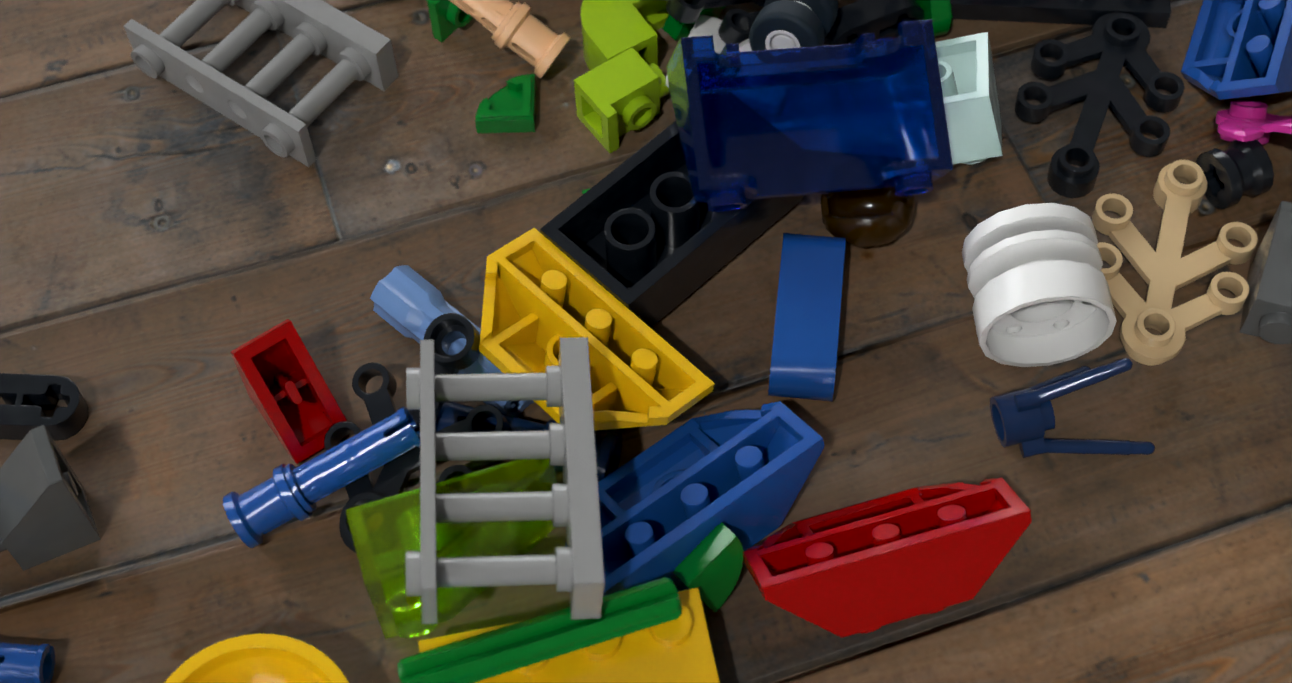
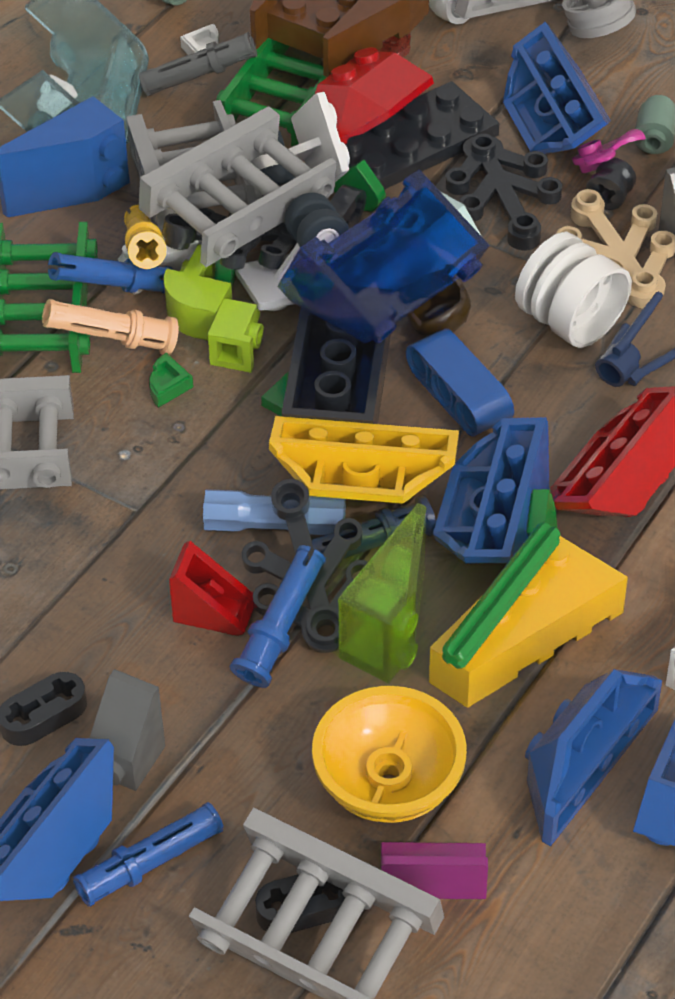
camera: 40 degrees left, 10 degrees down
light grey fence [406,337,605,624] -> none

